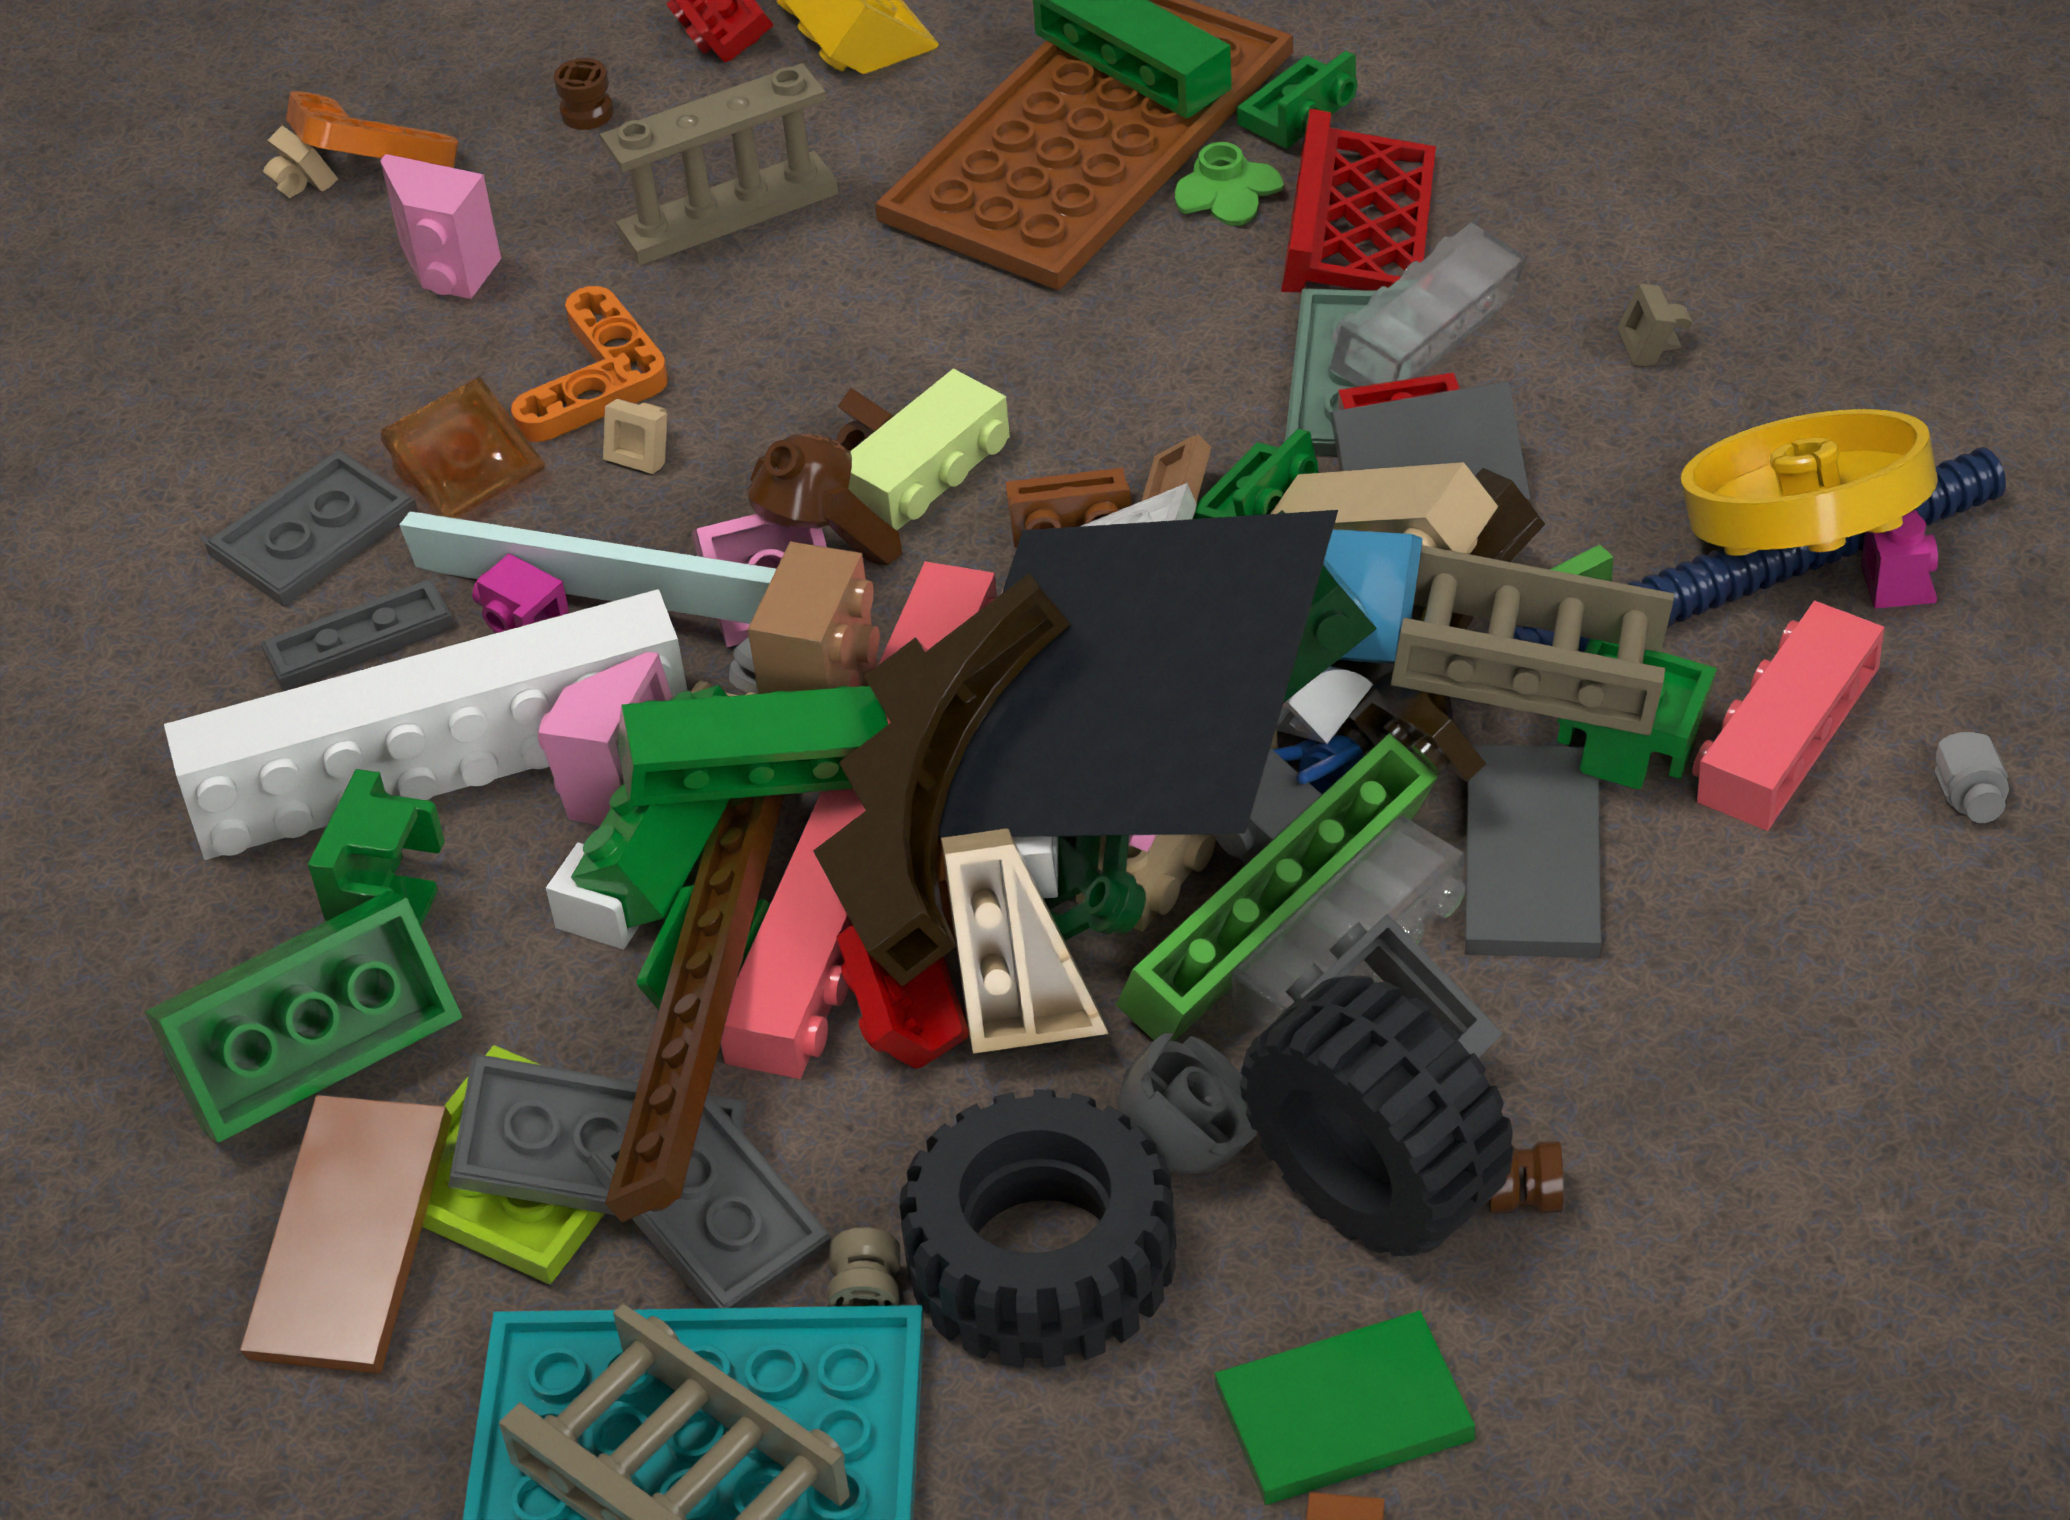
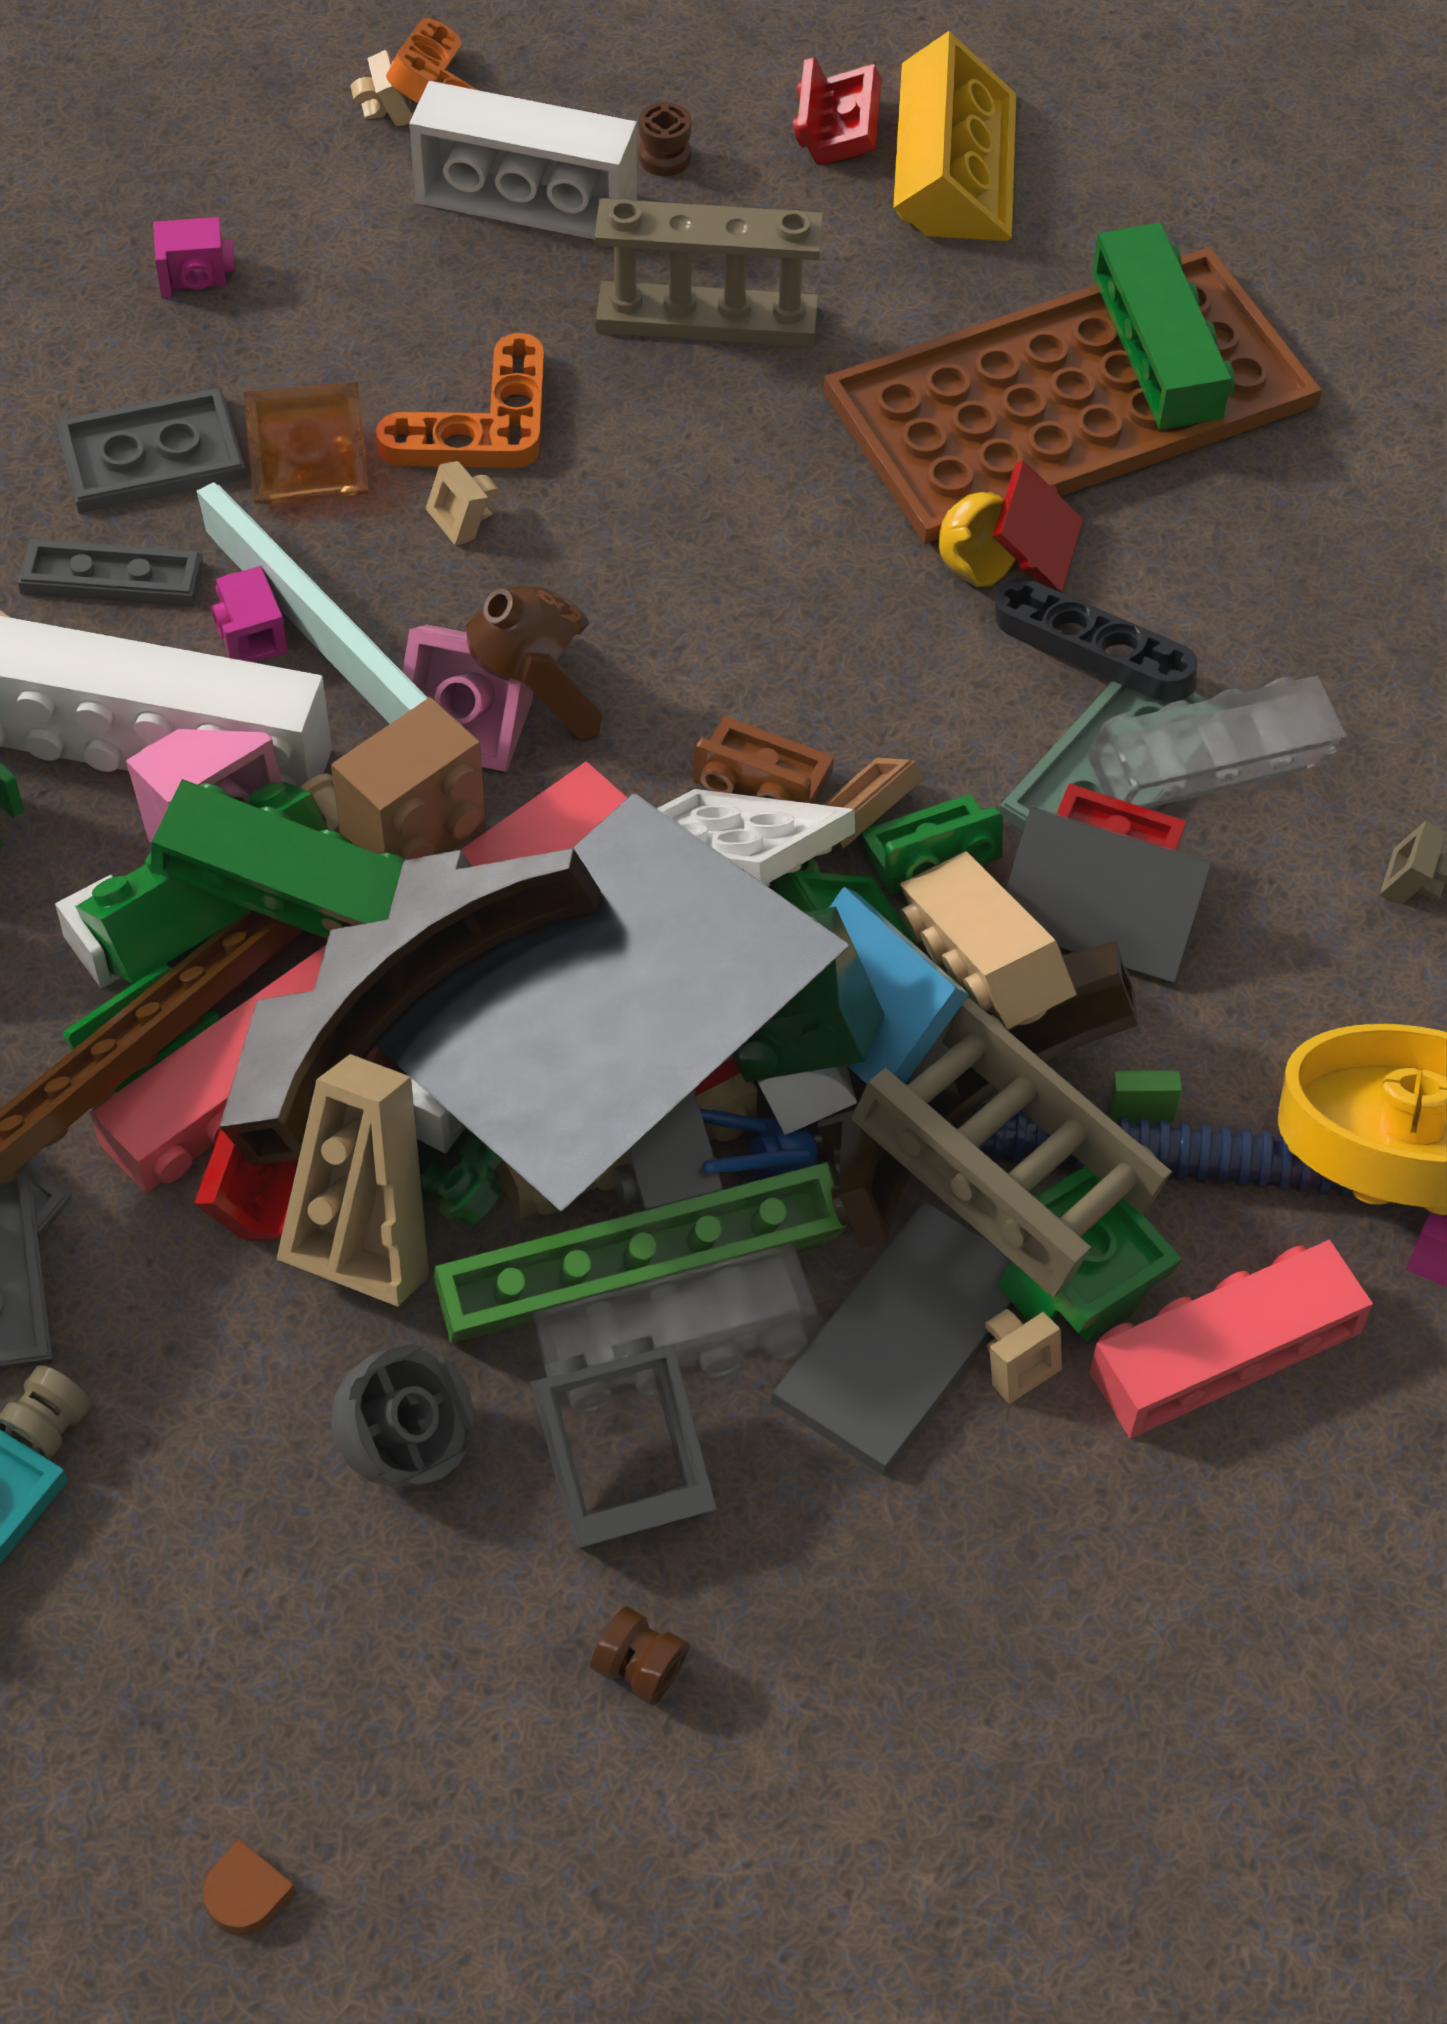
camera: 25 degrees right, 10 degrees up
bright pink slope [380,154,501,299] -> none
reddish brown tile [836,388,894,451] -> none
yellowish green brick [848,369,1010,530] -> none
black tyre [899,1089,1177,1368] -> none
bright green plate [1175,142,1283,226] -> none
green tile [1214,1310,1475,1505] -> none
green bracket [1237,51,1358,149] -> none
black tyre [1240,976,1514,1256] -> none
red fence [1281,109,1436,297] -> none
light grey arm [1935,732,2009,823] -> none
none -> dark pink brick [153,217,236,298]
none -> white brick [409,81,637,239]
none -> yellow hair [939,492,1016,587]
none -> tan tile [985,1309,1062,1405]
none -> red piece [992,460,1083,592]
none -> black beam [995,579,1197,702]

